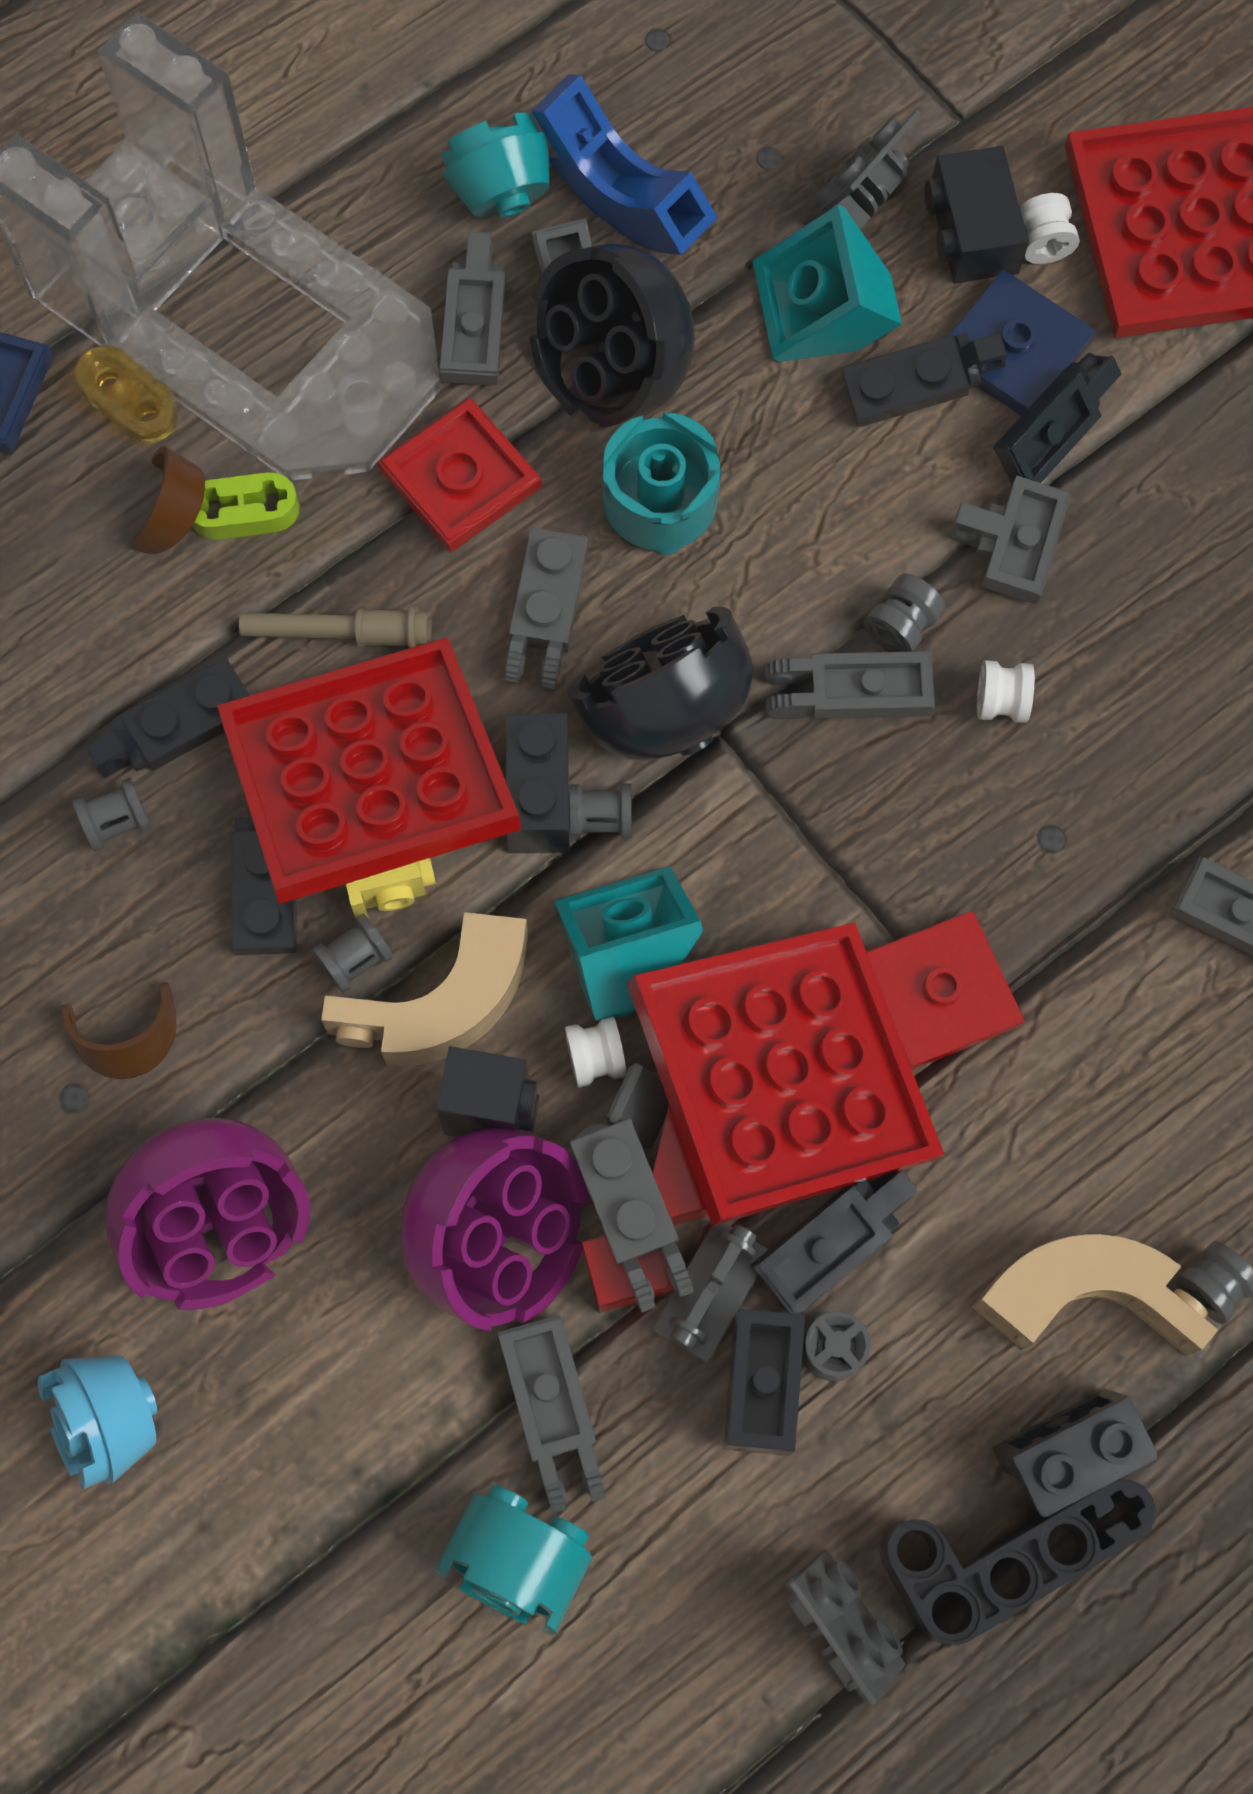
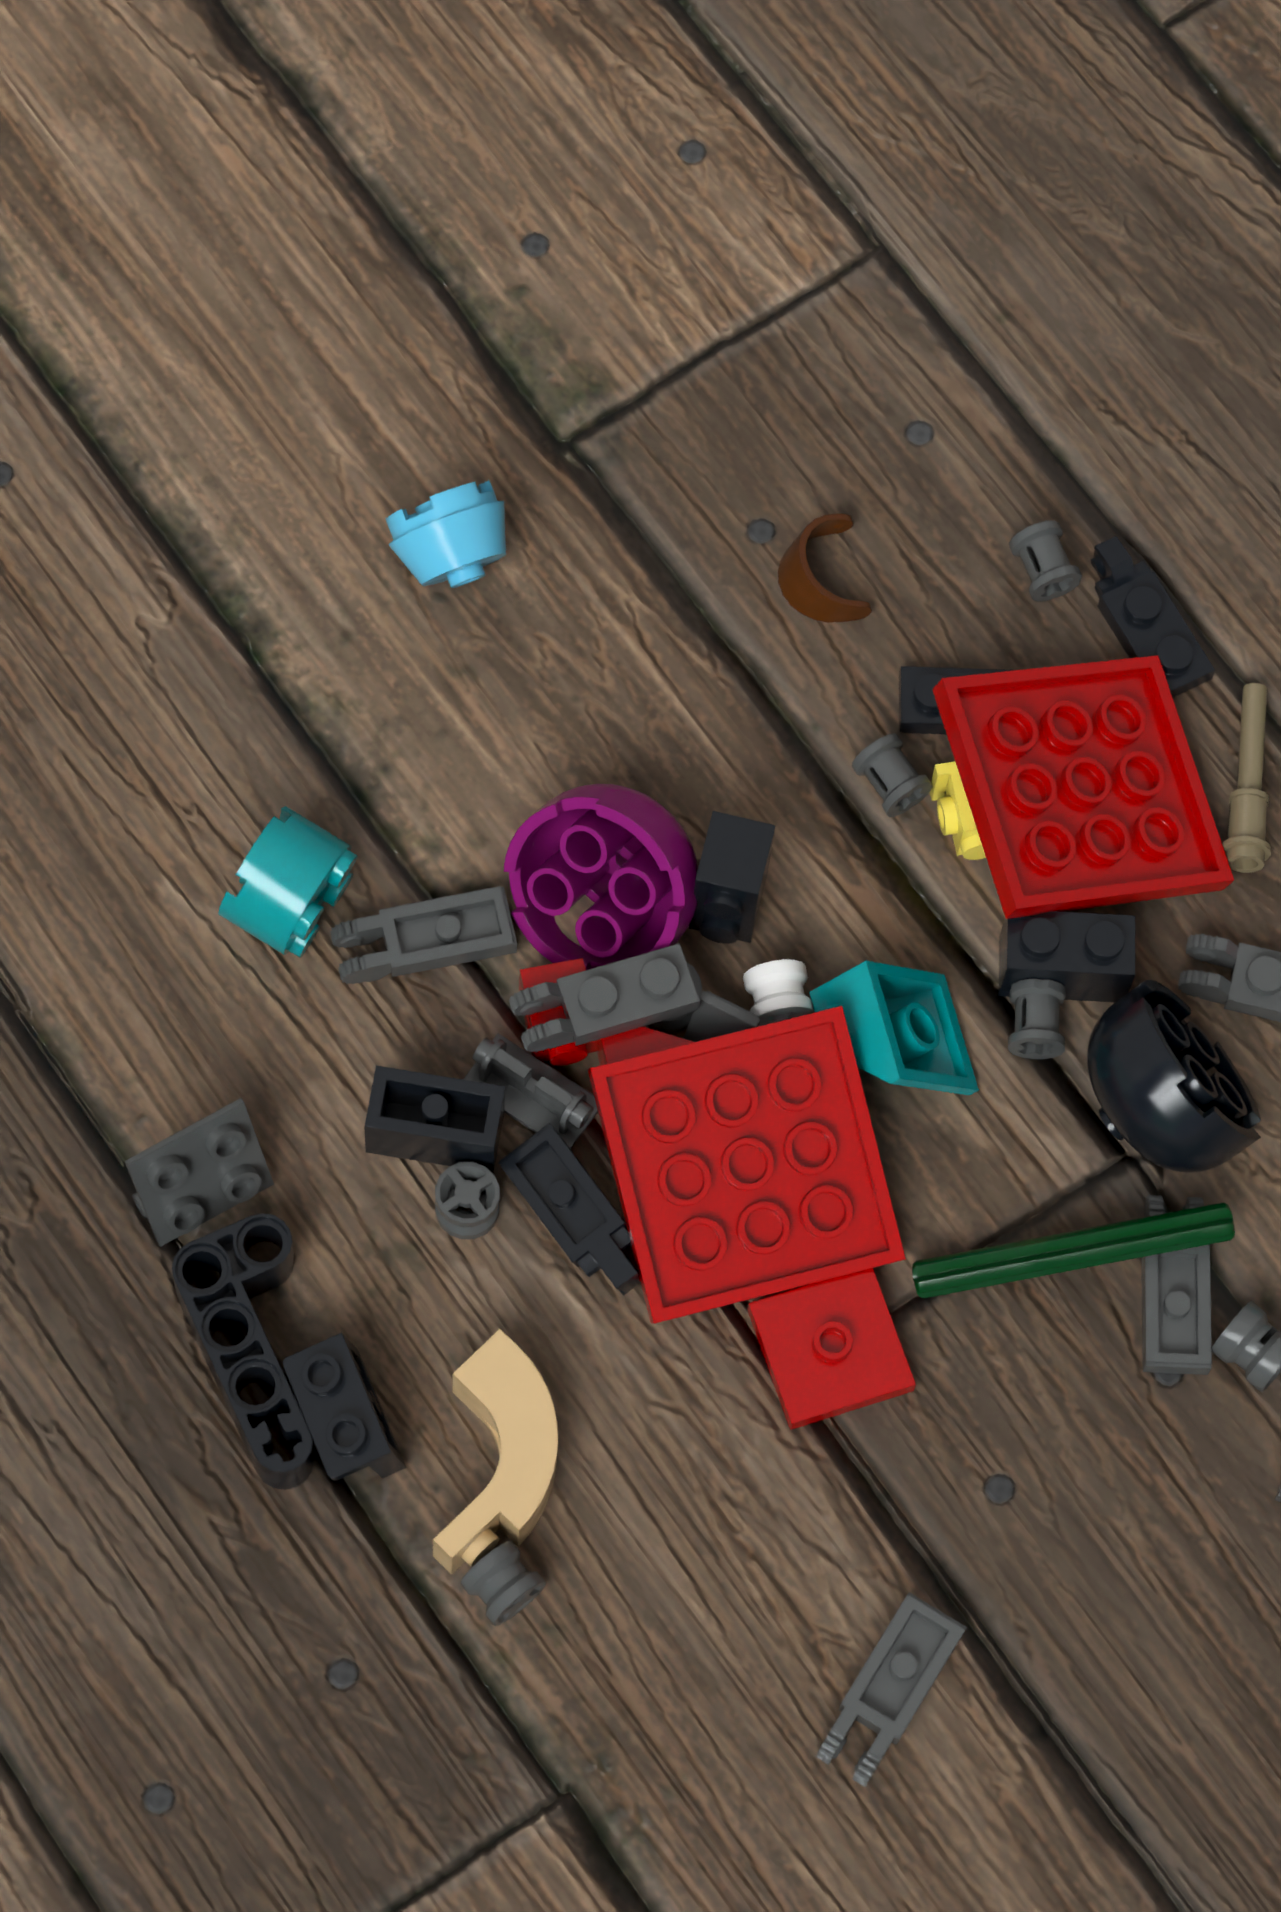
camera: 90 degrees right, 5 degrees down
magenta cylinder [105,1118,310,1310] -> none
tan arch [321,912,528,1066] -> none
white wheel [977,660,1035,723] -> none
none -> dark green axle [912,1202,1235,1298]

